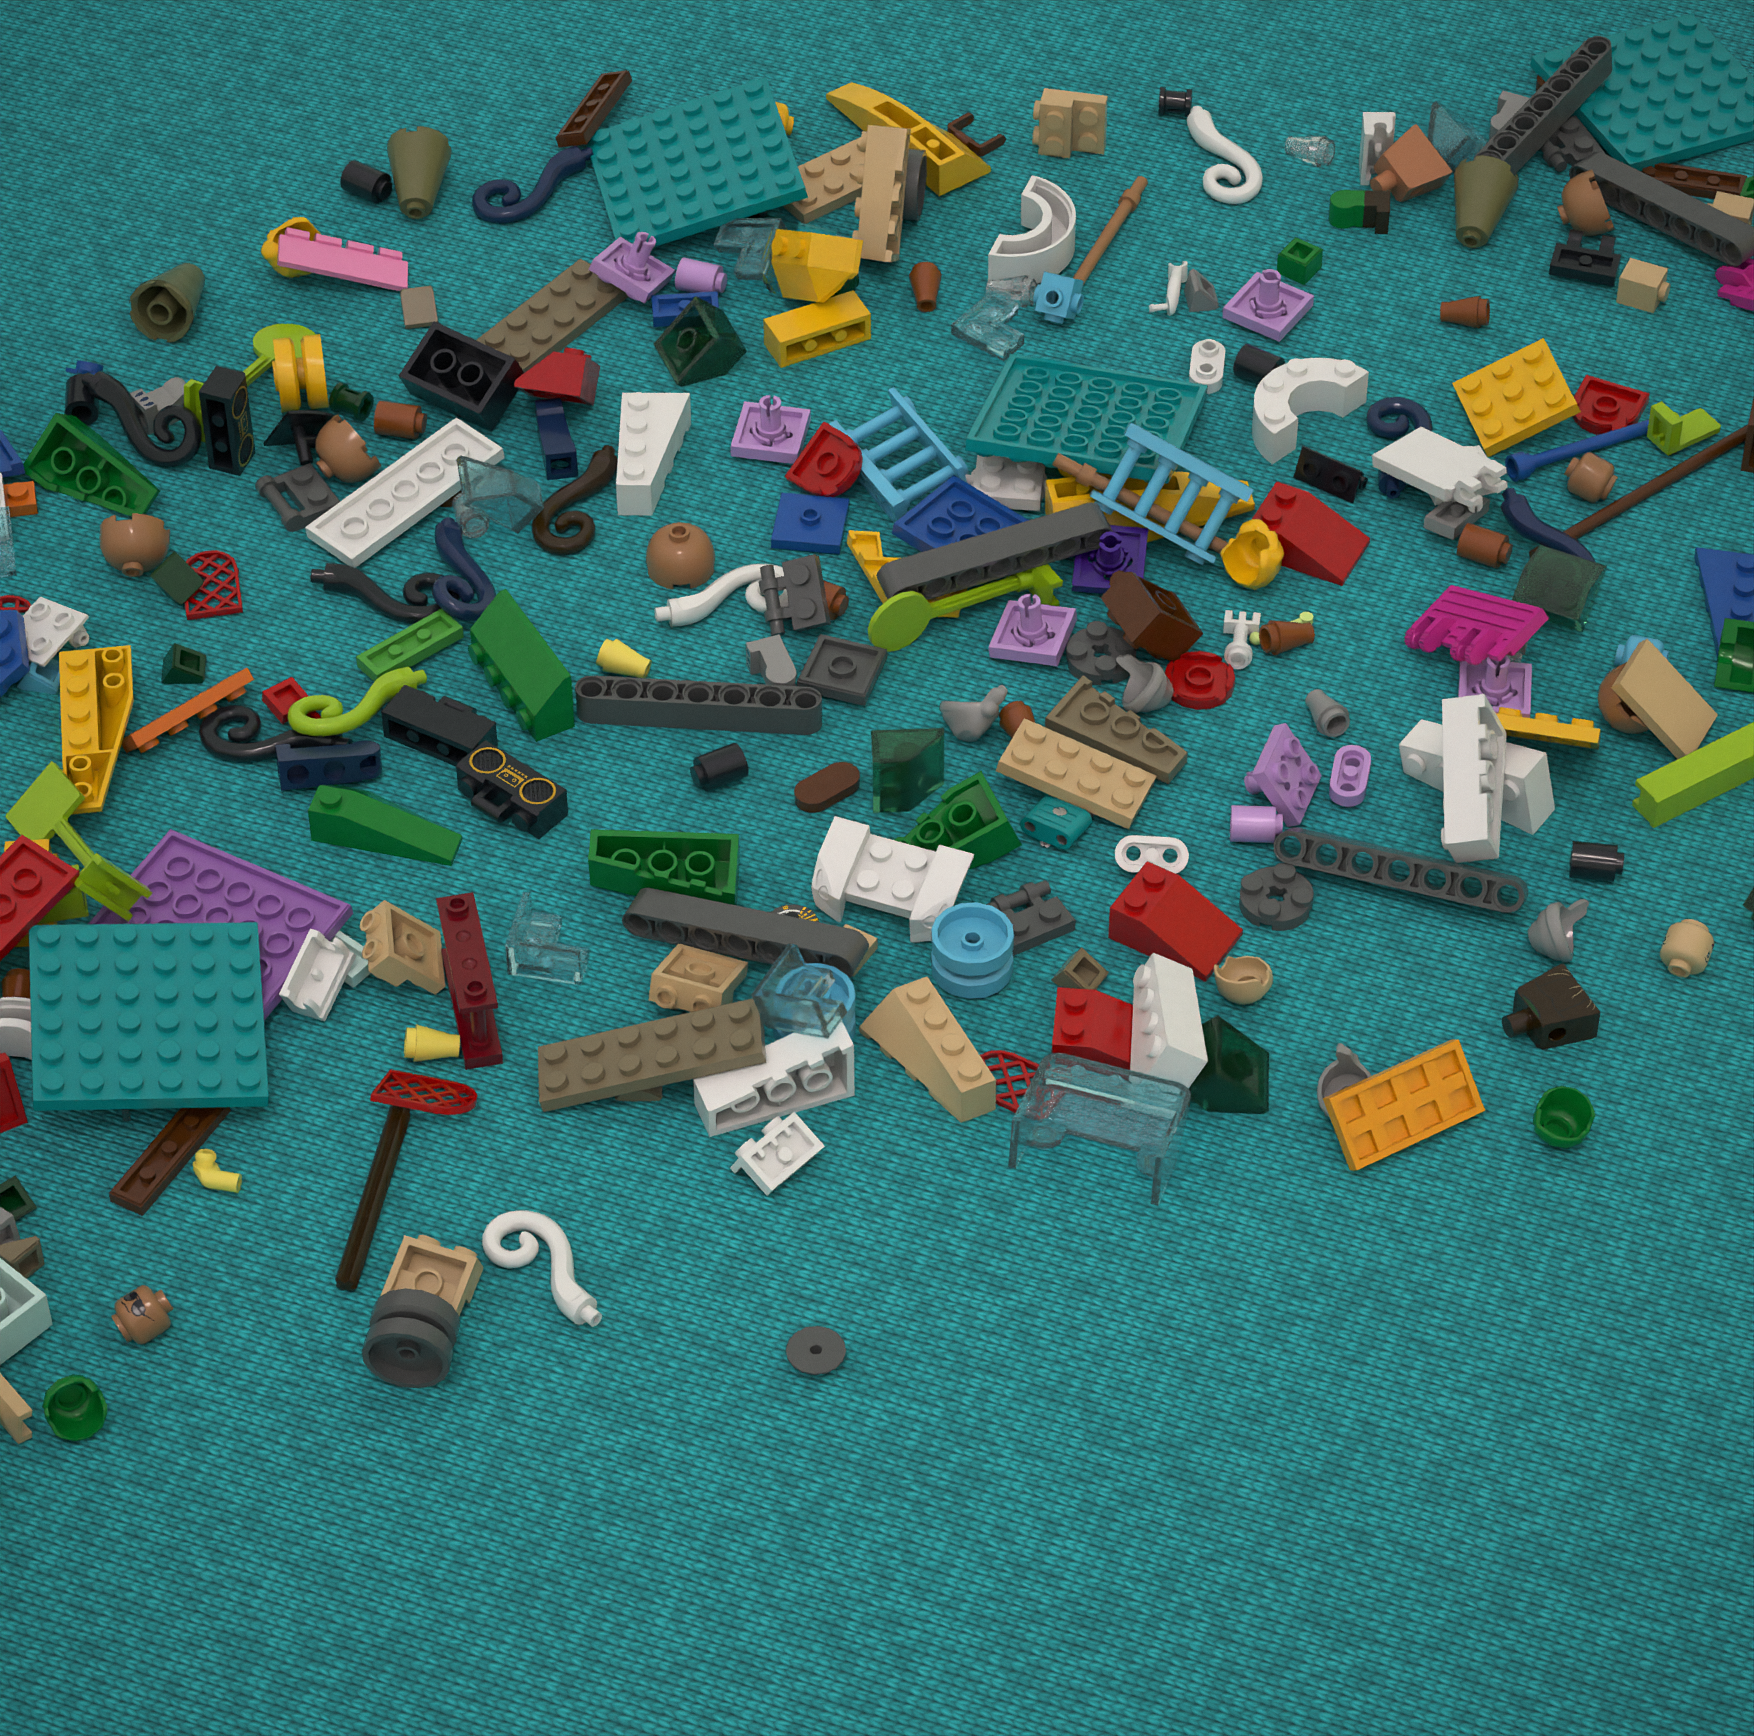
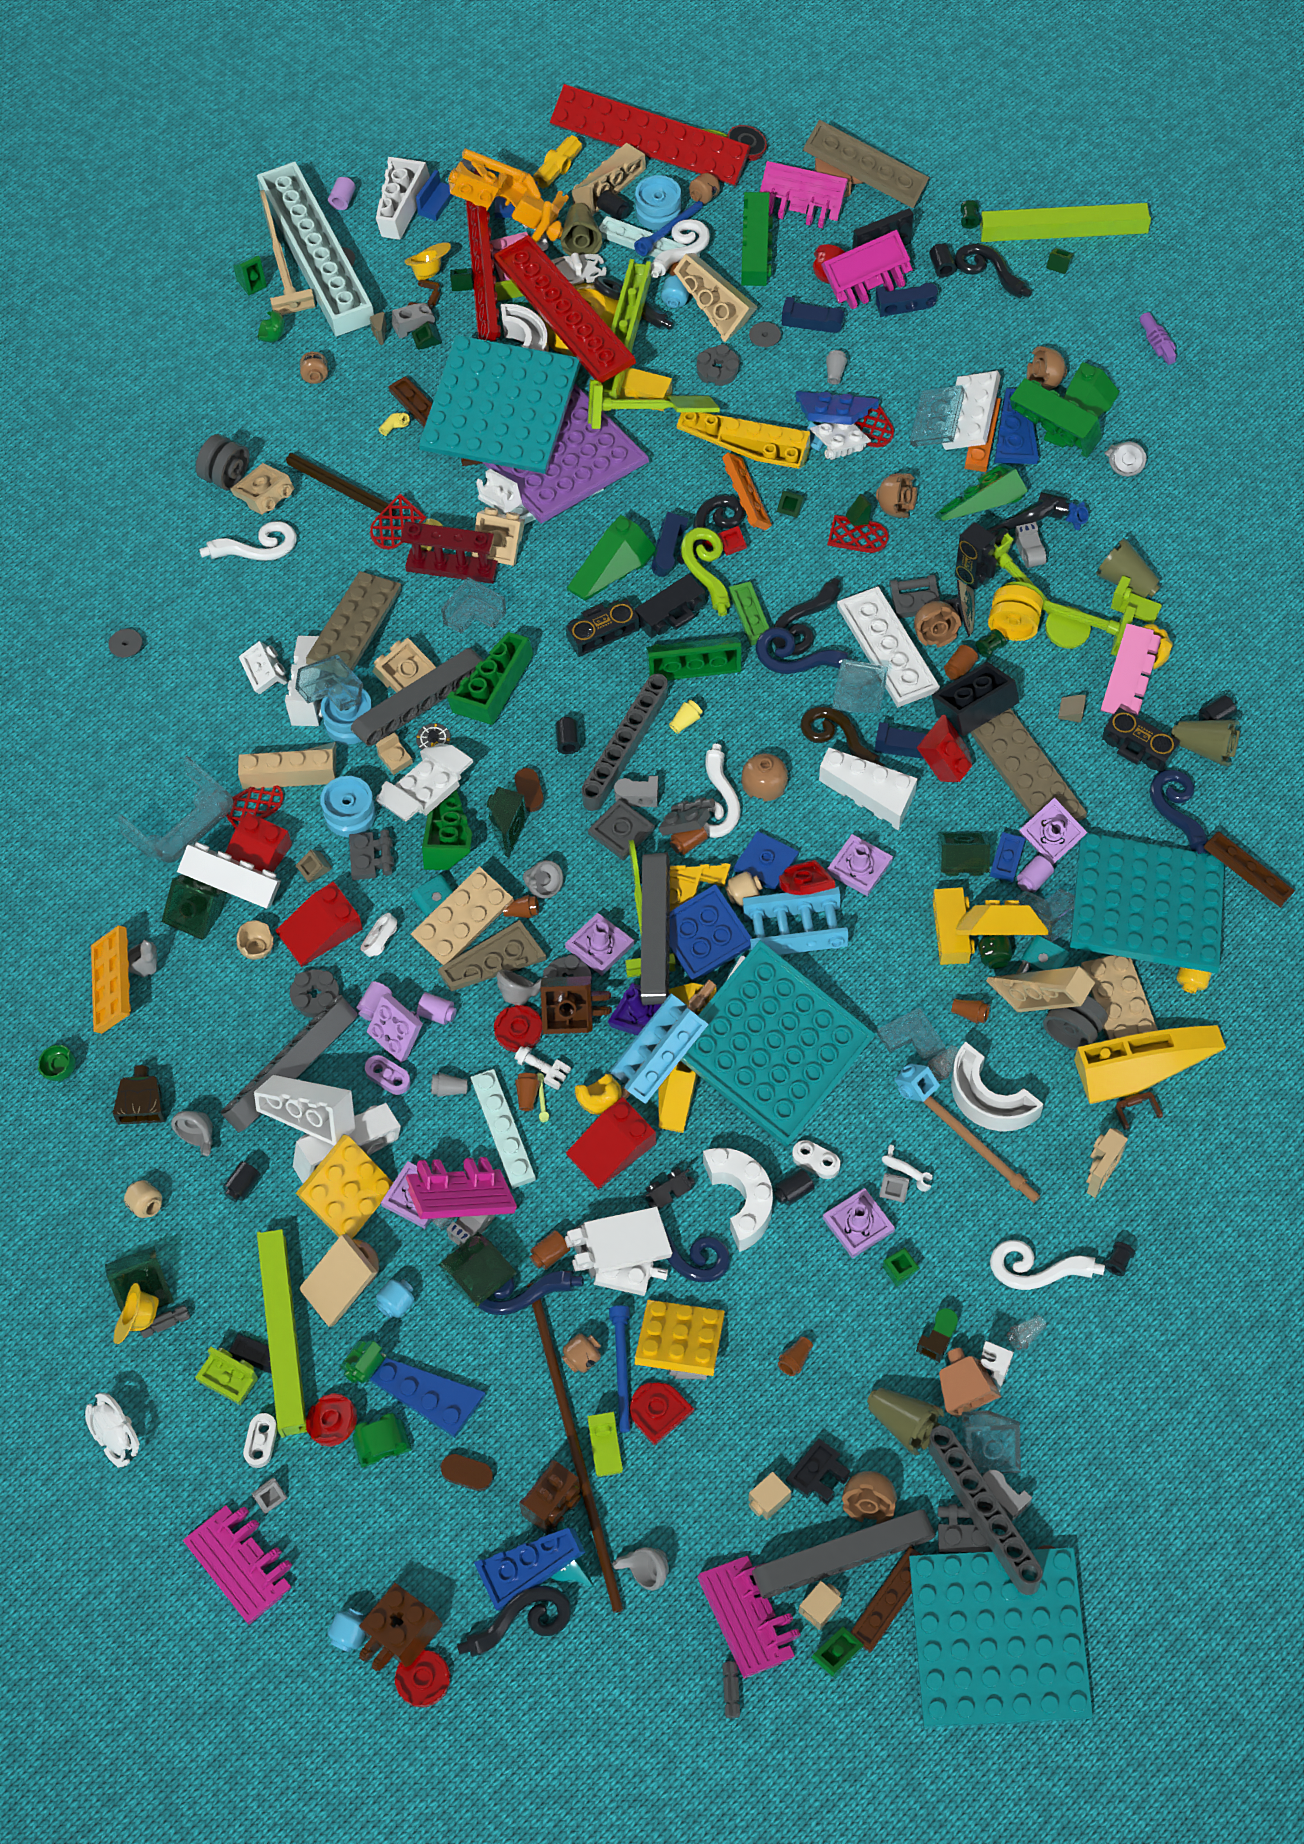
camera: 115 degrees right, 15 degrees up
none -> lavender brick [417,992,457,1025]
none -> light aqua plate [470,1069,536,1189]
none -> tan head [725,871,763,907]
none -> lime piece [1004,581,1136,656]
none -> black piece [1102,707,1180,772]
none -> lime bracket [1111,575,1162,624]

